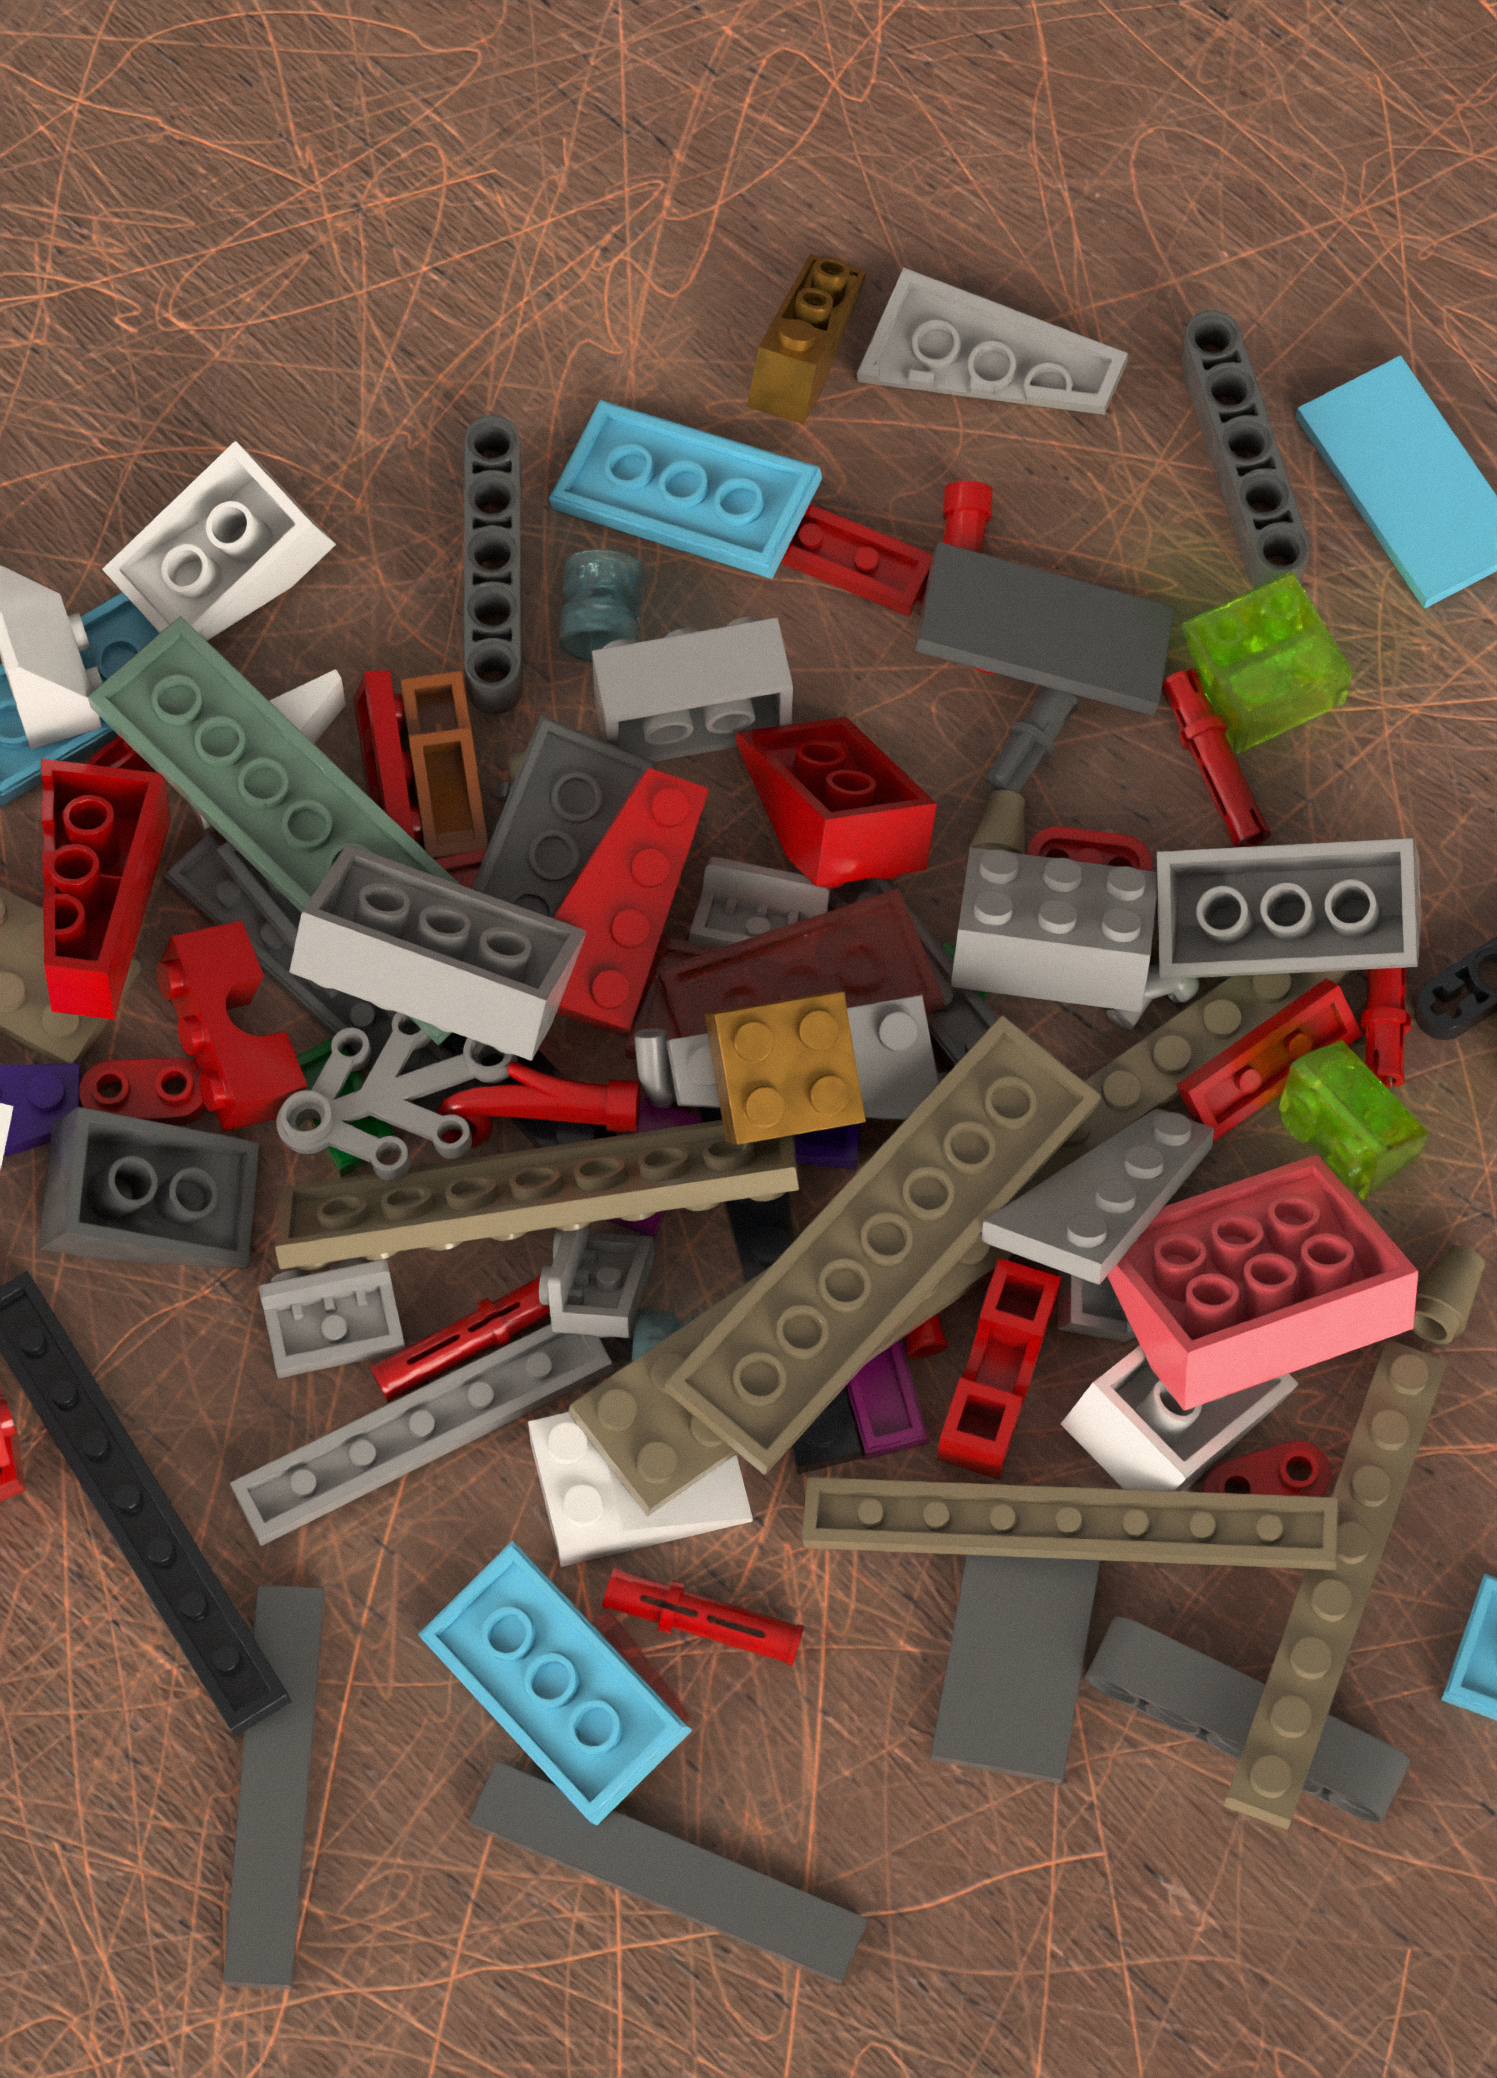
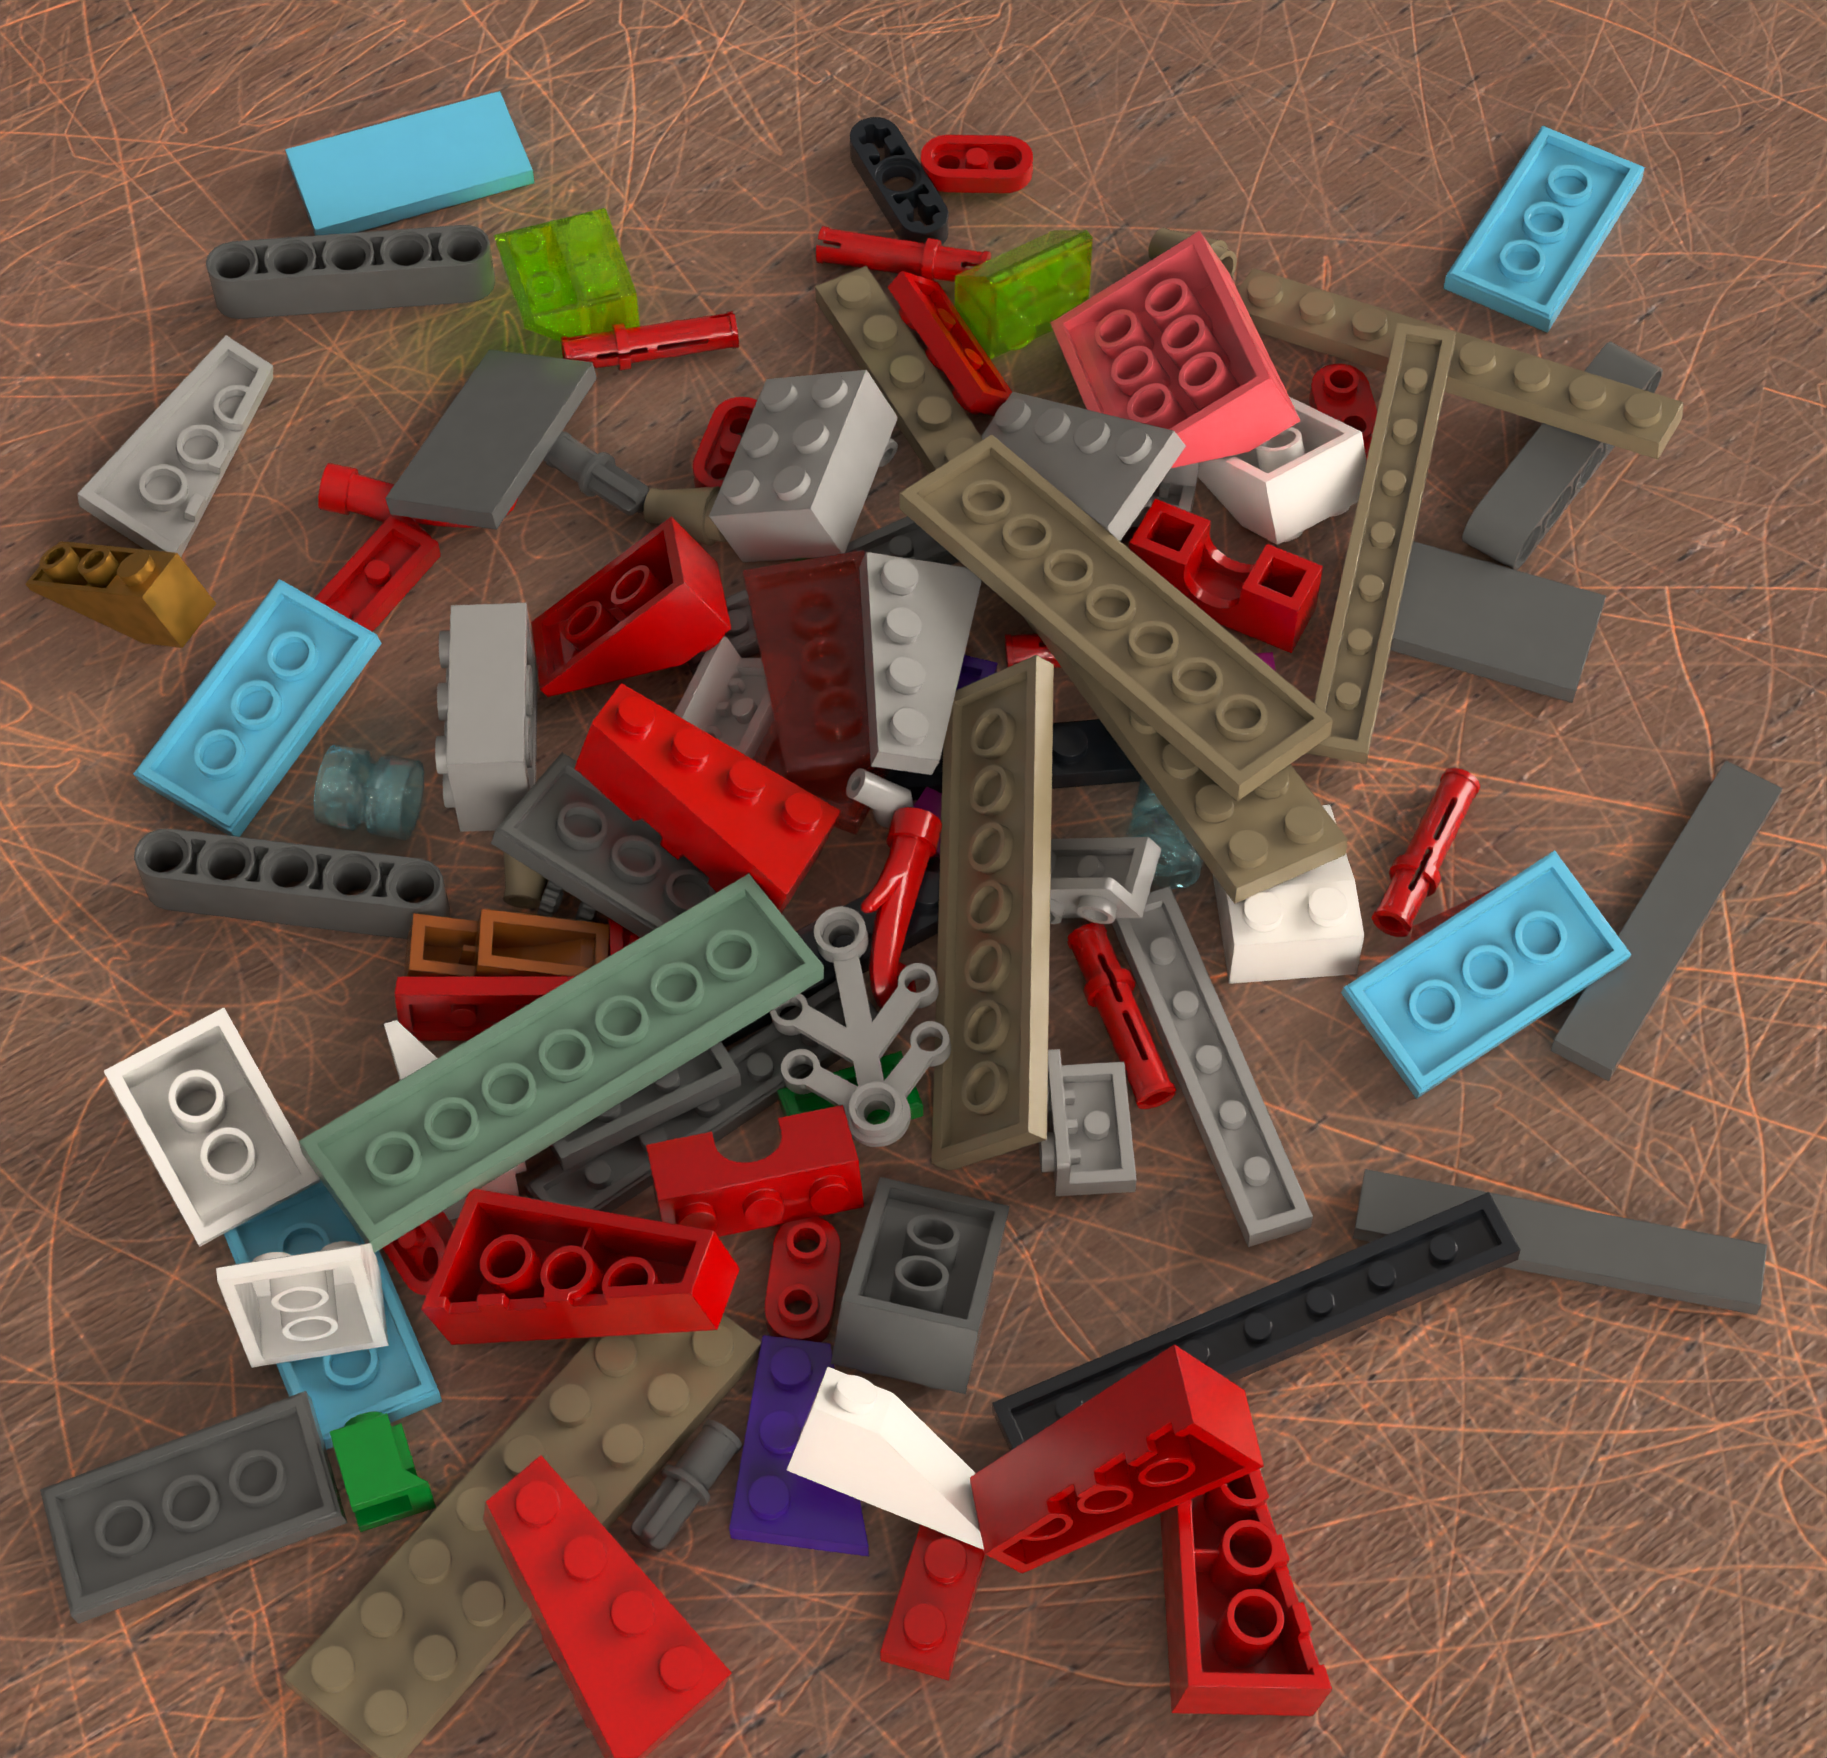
camera: 80 degrees left, 10 degrees down
light grey slope [289,844,586,1061] -> none
pearl gold brick [704,991,866,1145] -> none
light grey slope [1157,838,1421,979] -> none

